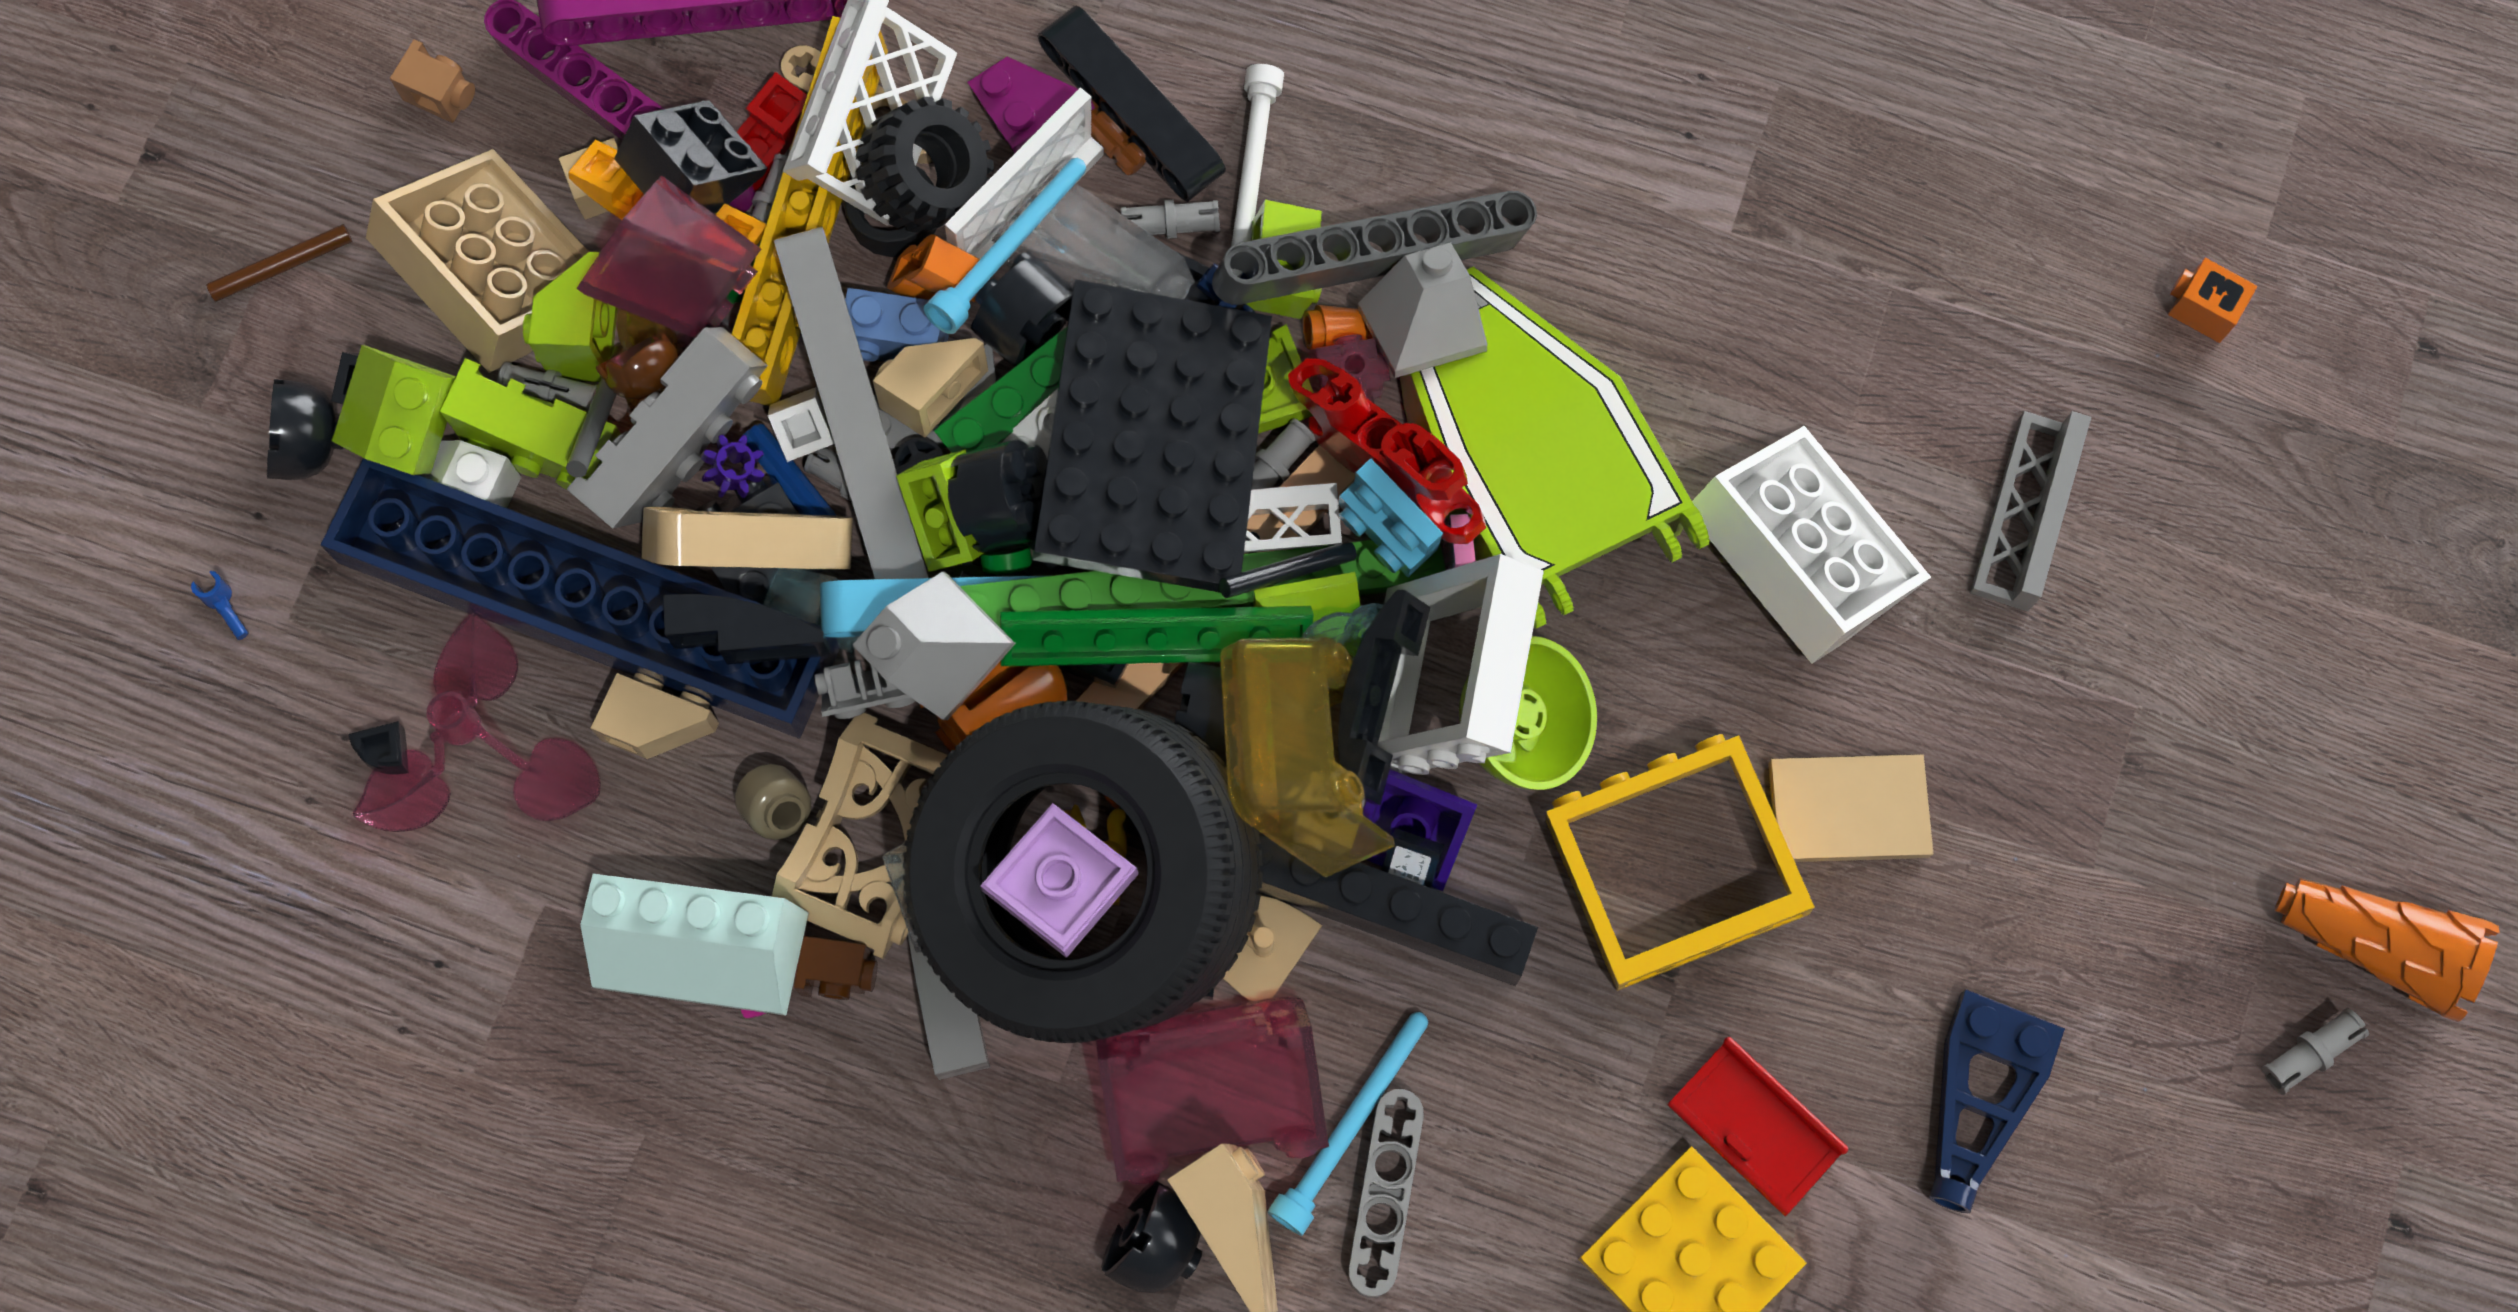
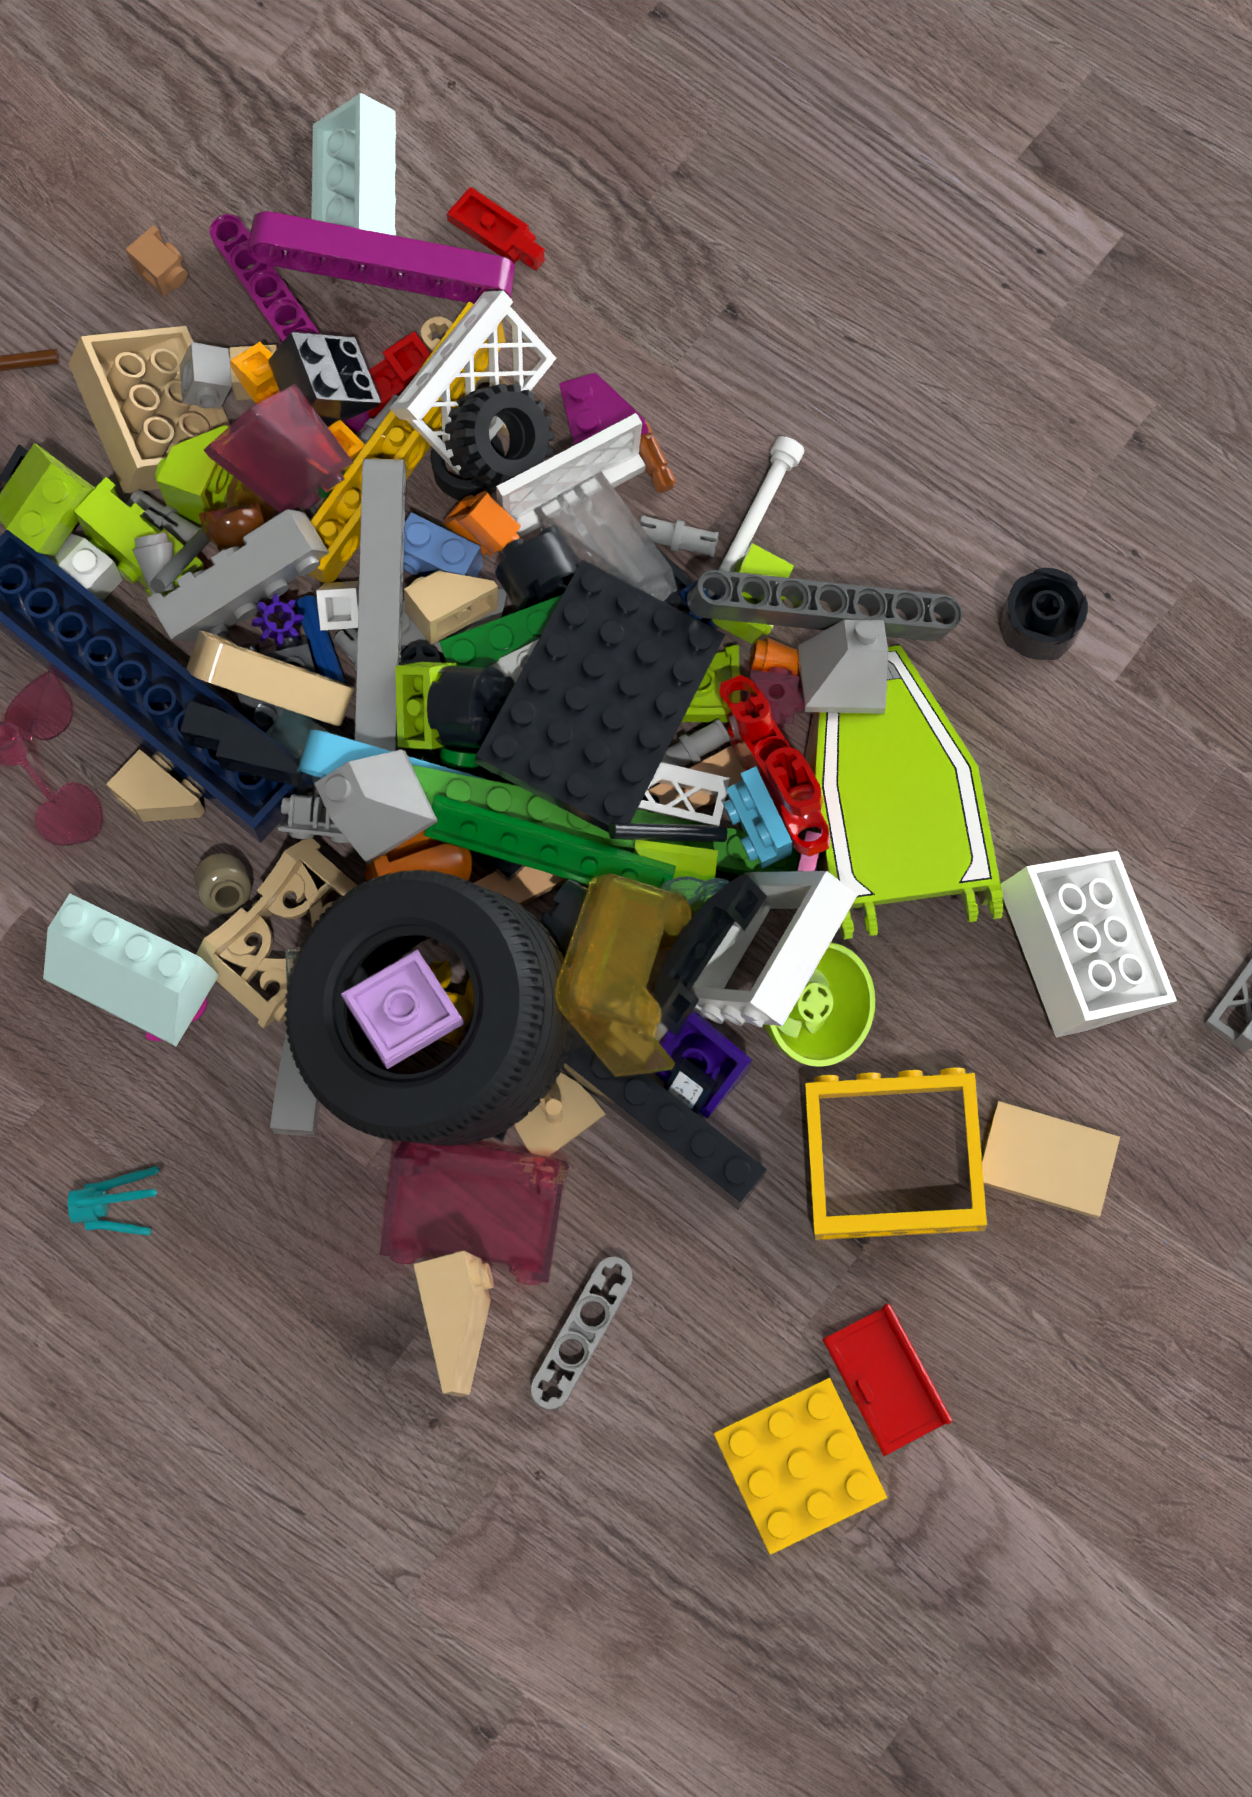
camera: 20 degrees right, 0 degrees up
reddish brown brick [794,936,878,1000] -> none
medium azure piece [924,158,1086,334] -> none
black beam [1037,5,1226,202] -> none
black cylinder [1101,1180,1202,1293] -> none
medium azure piece [1267,1012,1428,1236] -> none
dark blue plate [1929,990,2065,1214] -> none
none -> teal plant [68,1166,160,1236]
none -> light grey cone [132,532,174,594]
none -> light grey brick [180,342,232,409]
none -> black brick [1001,568,1088,660]

